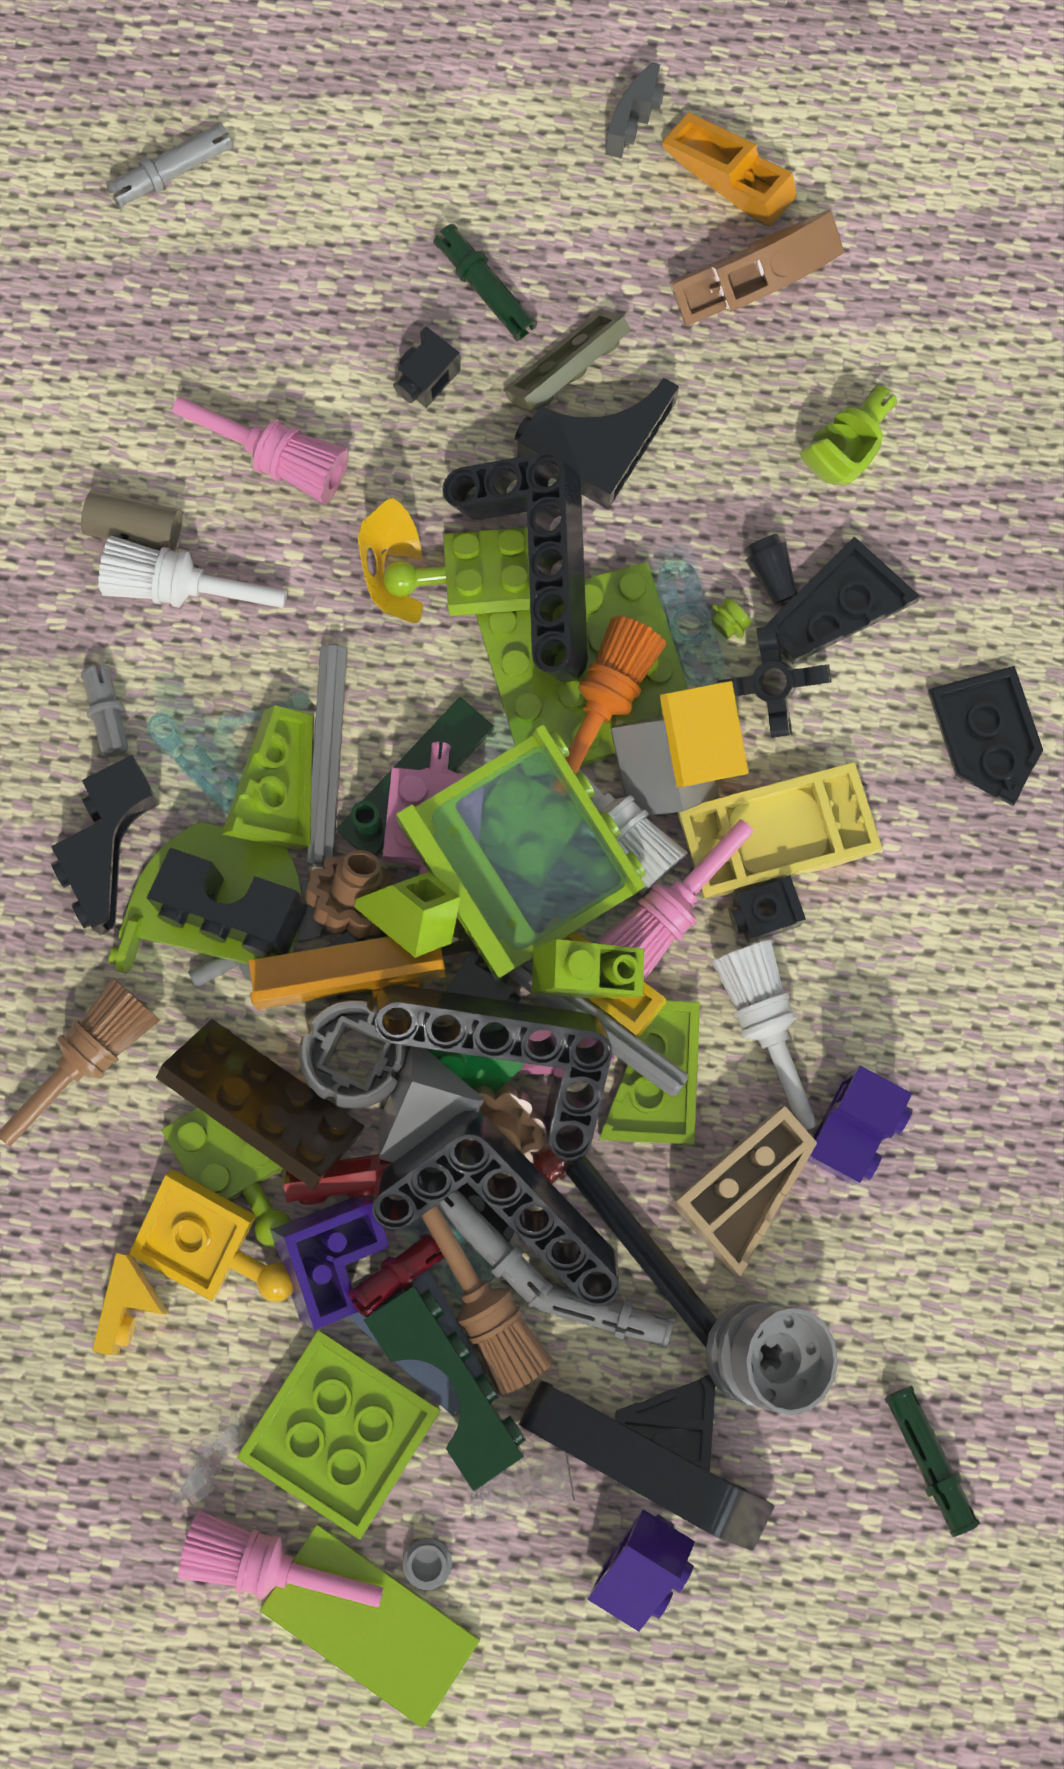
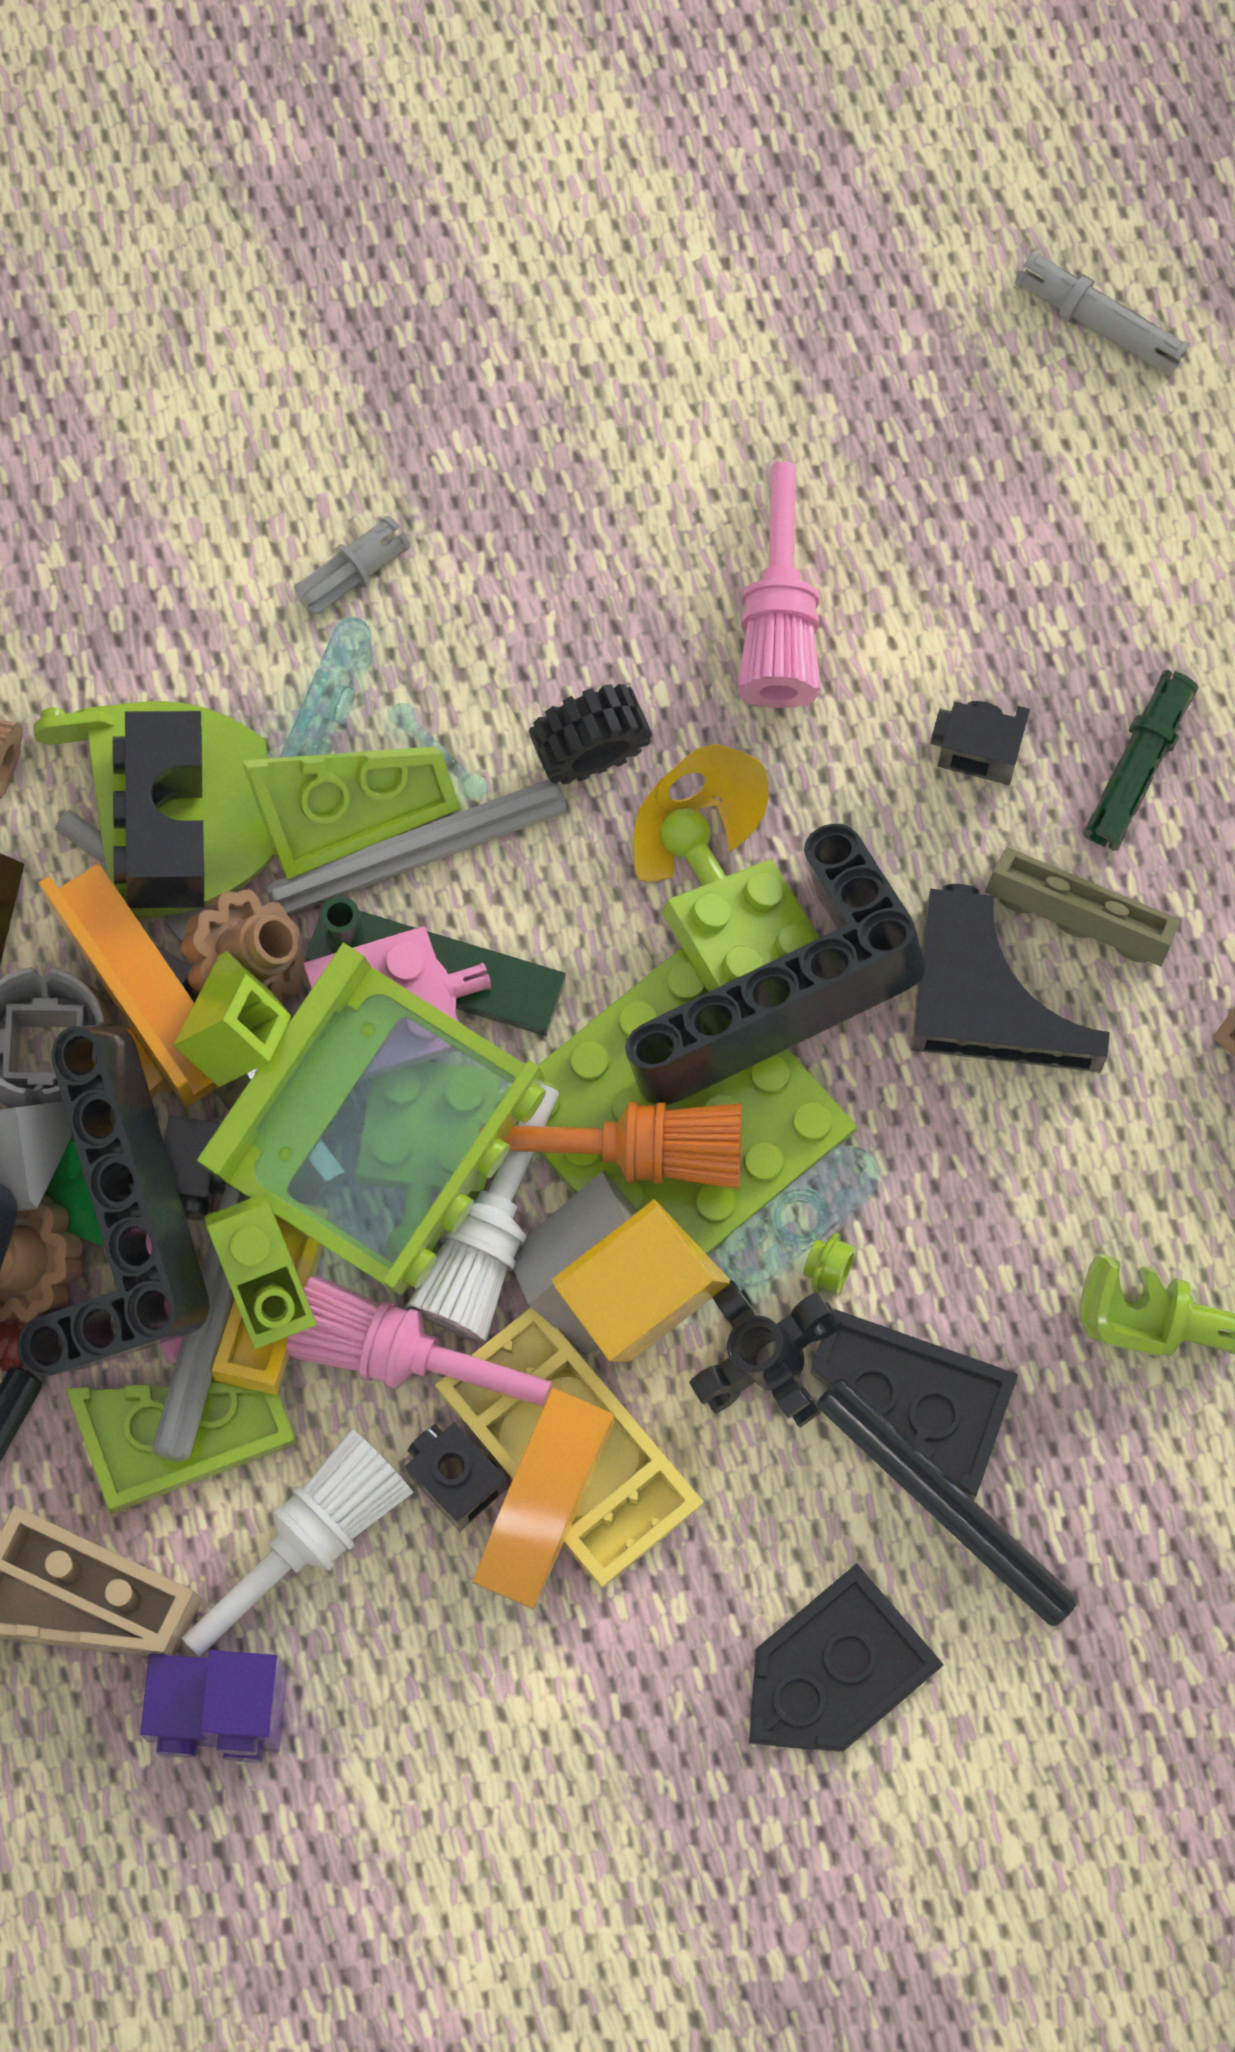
camera: 70 degrees right, 5 degrees down
black arch [51,755,160,936] -> none
dark tan pin [81,490,182,551] -> none
white piece [98,535,287,608] -> none
black cone [745,534,798,605] -> none
none -> light orange slope [472,1388,614,1610]
none -> black tyre [529,684,652,784]
none -> black axle [817,1379,1078,1626]

